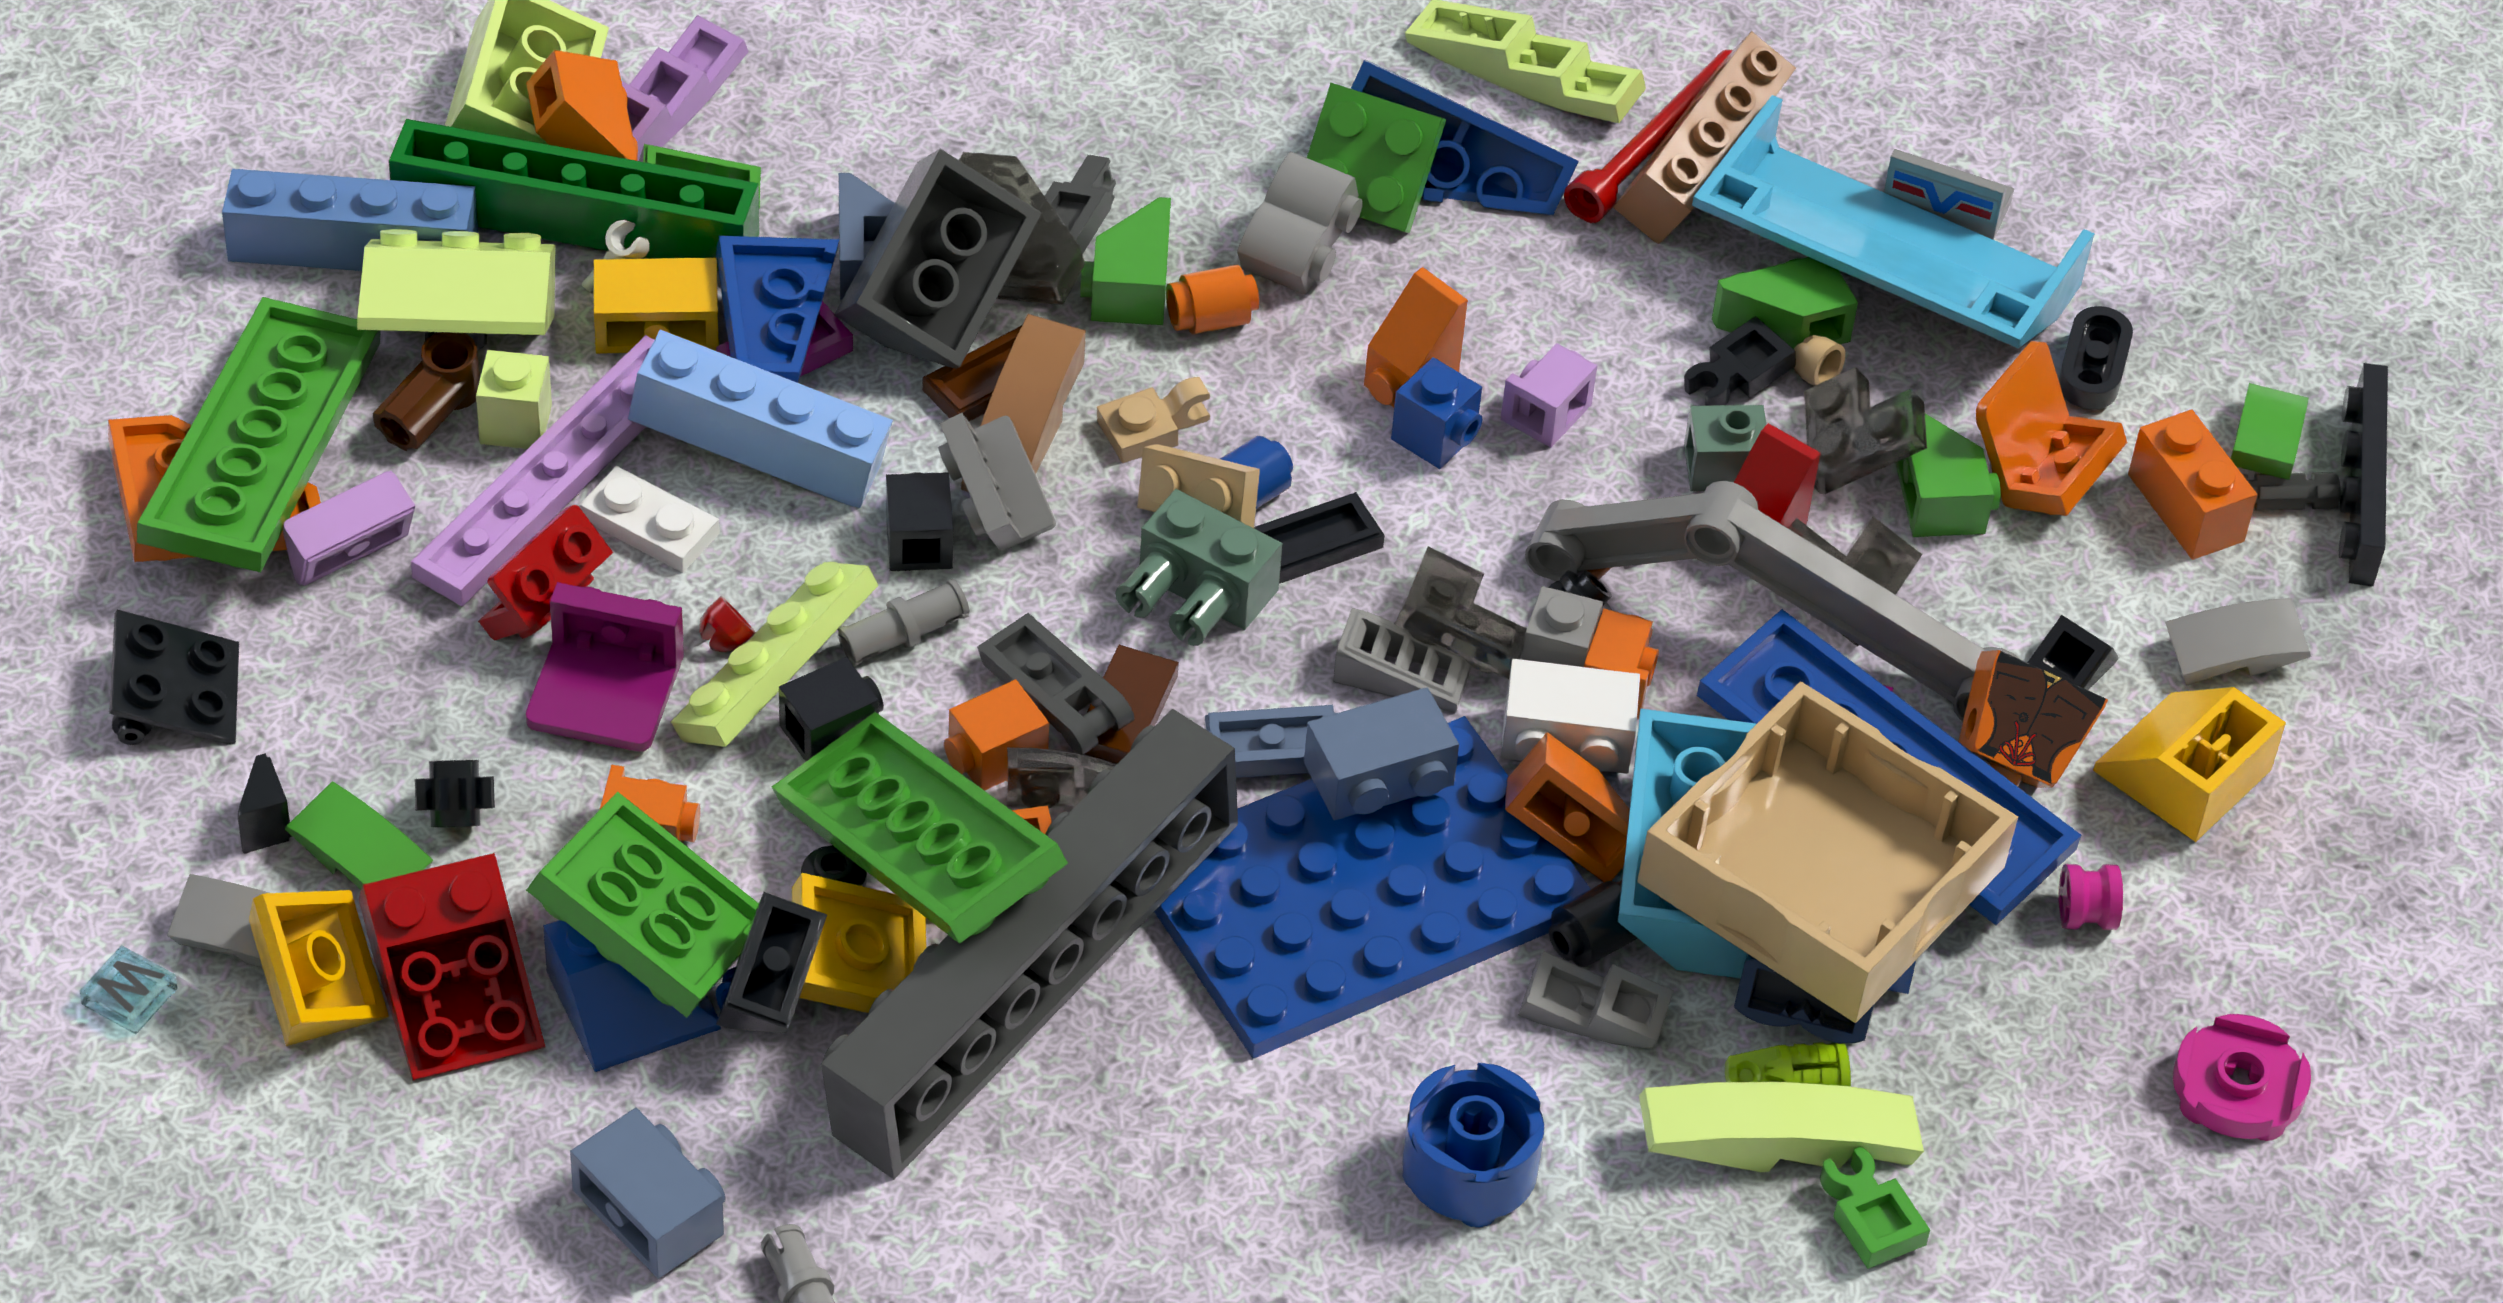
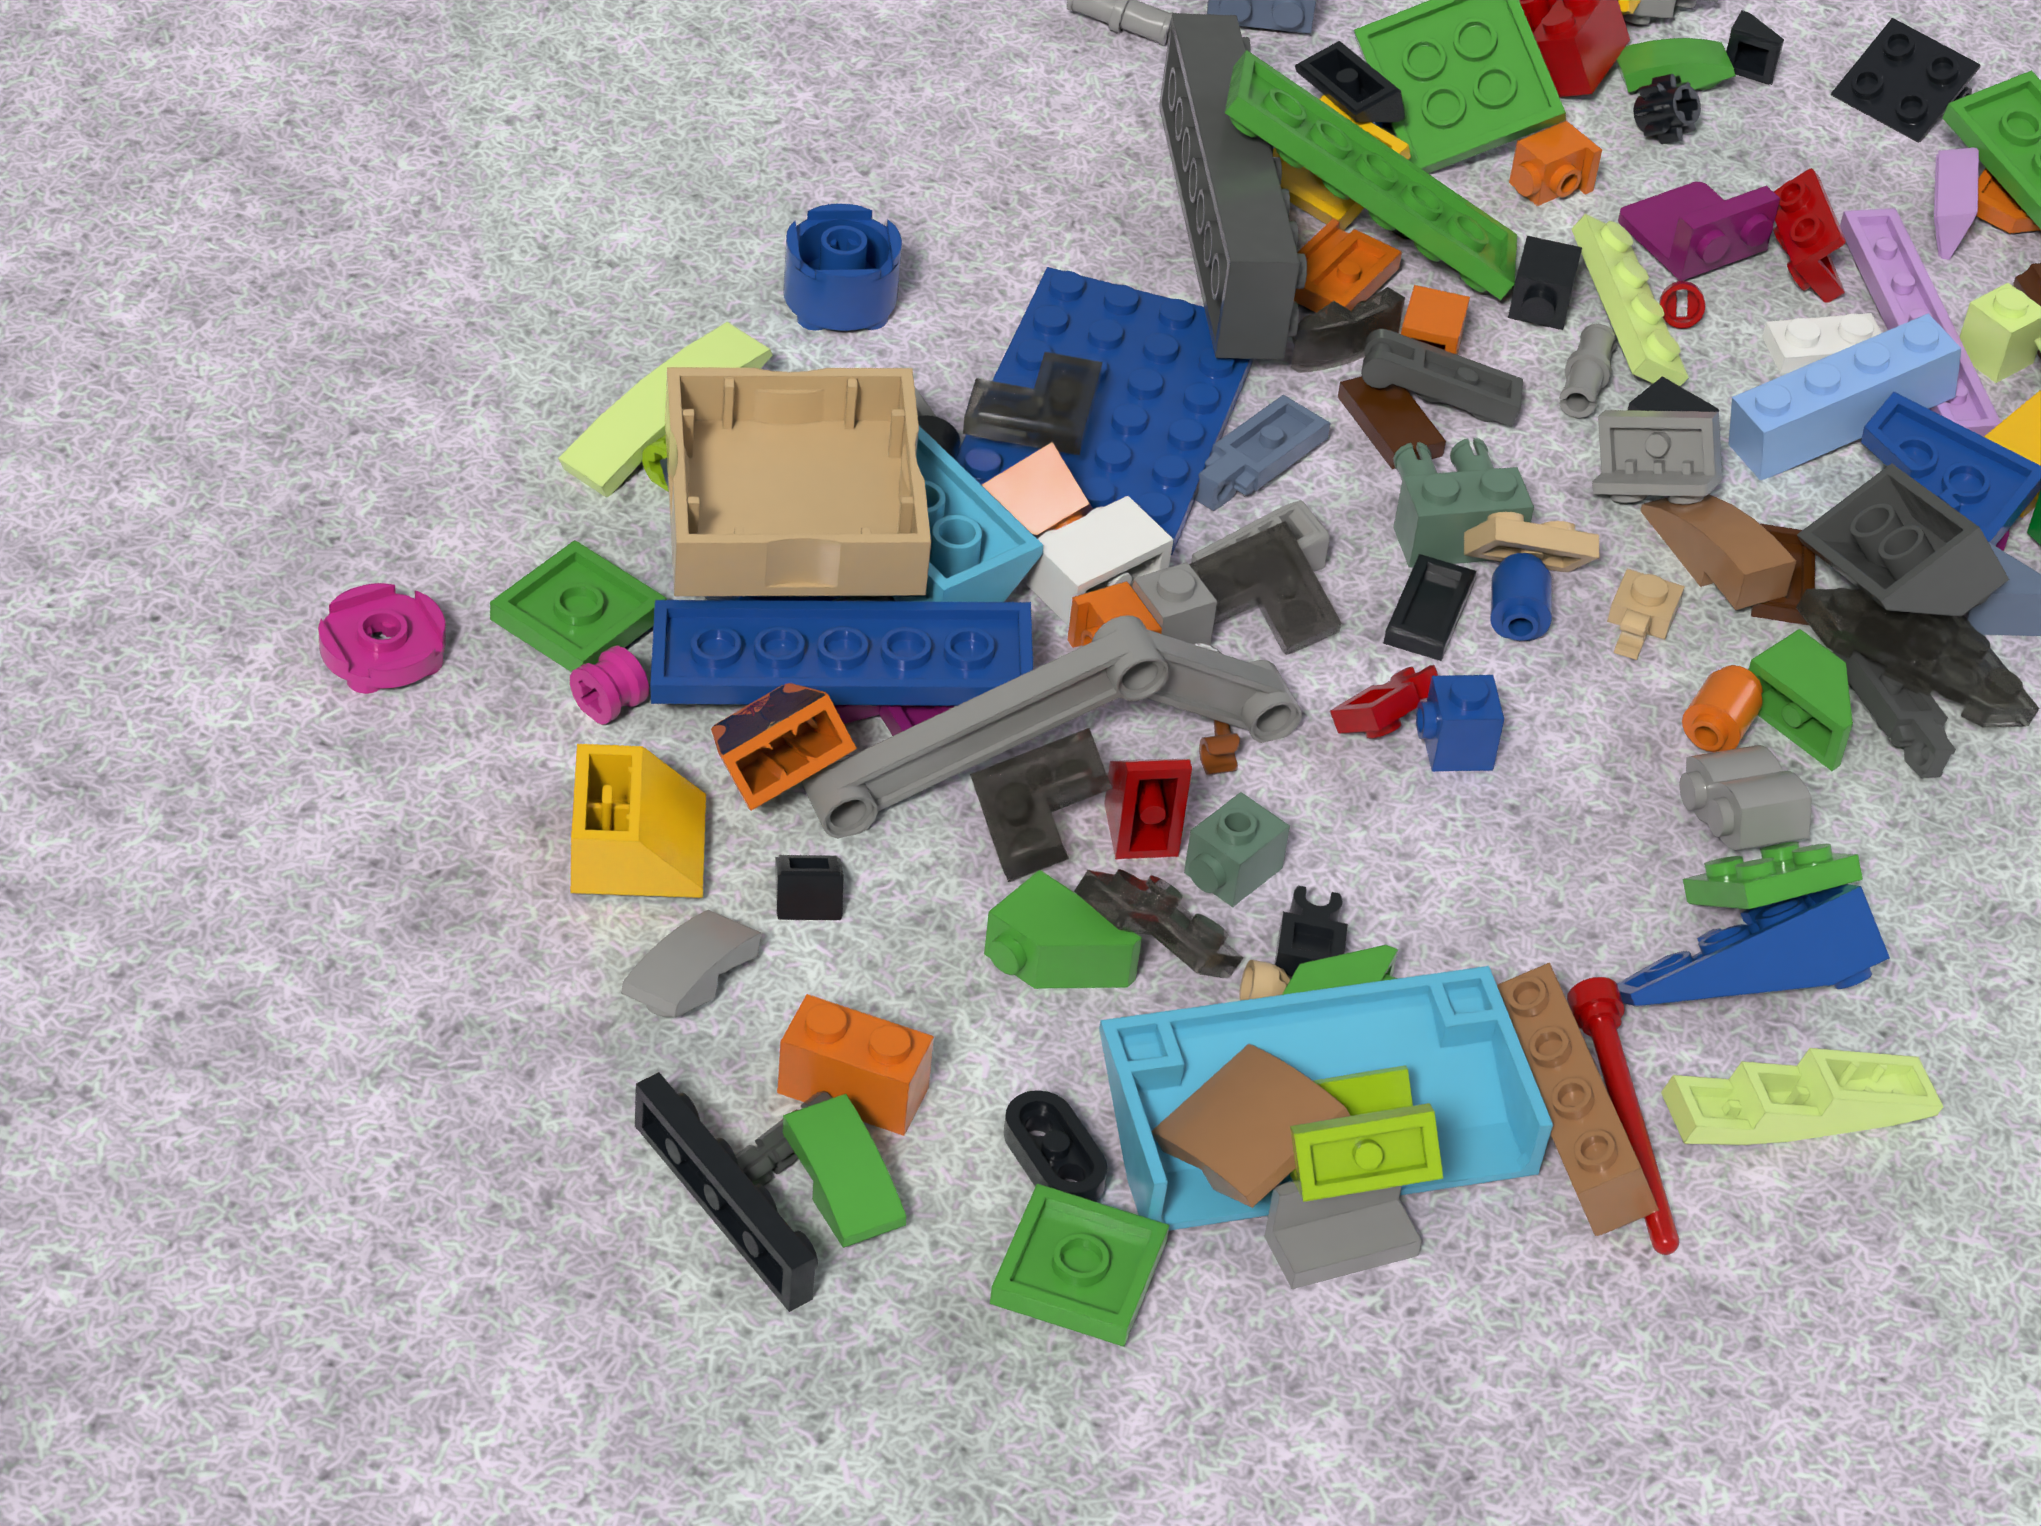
camera: 135 degrees right, 5 degrees down
sand blue brick [1304,687,1459,821] -> none
orange slope [1364,267,1468,407] -> none
lavender brick [1500,343,1597,448] -> none
bright green plate [1820,1146,1930,1269] -> none
orange bracket [1976,341,2127,516] -> none
none -> bright green plate [490,540,667,672]
none -> clear smoke plate [963,352,1103,456]
none -> bright green plate [990,1184,1170,1347]
none -> medium nougat slope [1151,1044,1350,1208]
none -> lime panel [1290,1065,1443,1202]
none -> red plate [1330,665,1439,738]

